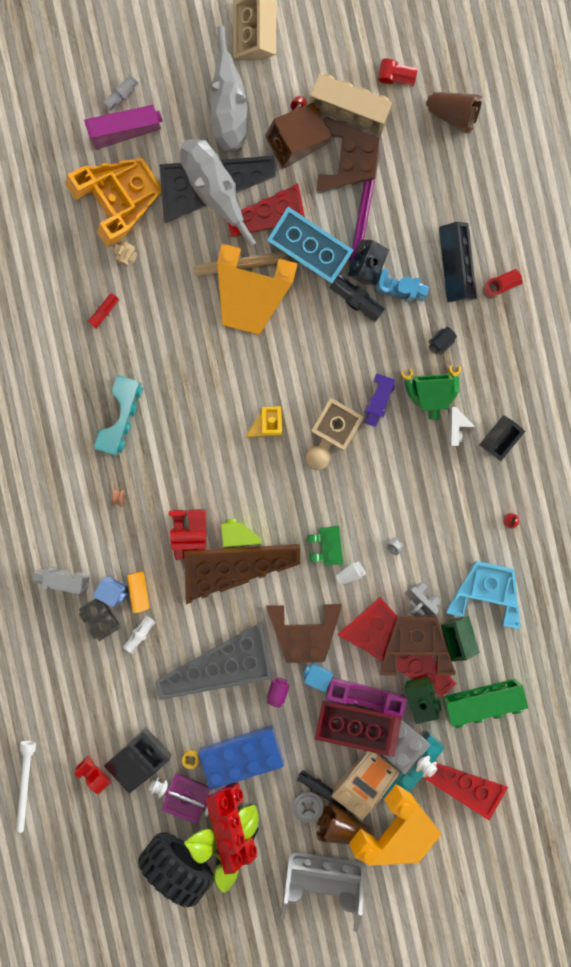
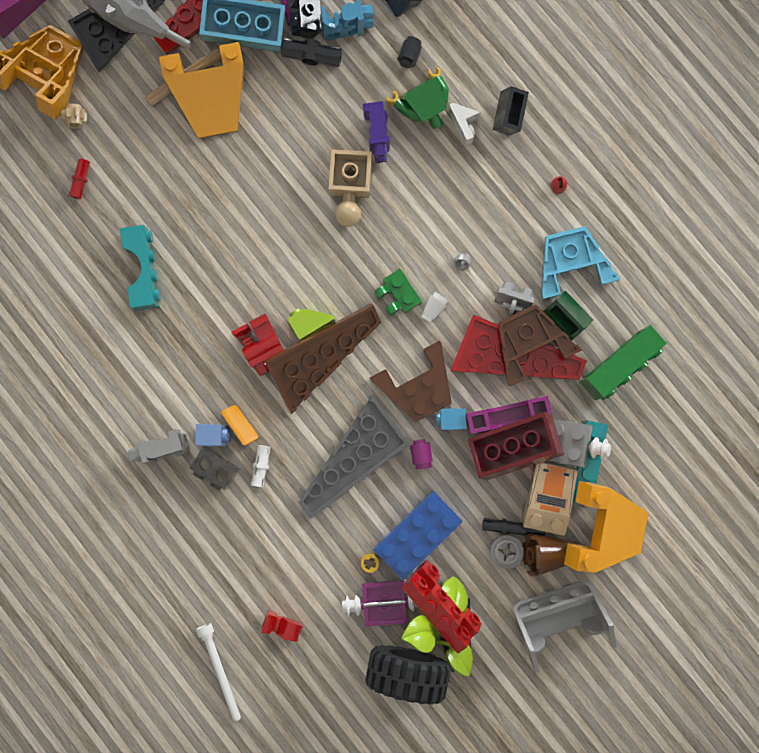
camera: 20 degrees left, 5 degrees down
black slope [104,727,172,794] -> none
nougat bush [112,489,125,507] -> none
yellow slope [244,406,282,438] -> none
dark green brick [404,677,441,724] -> none
red wing [423,763,508,820] -> none

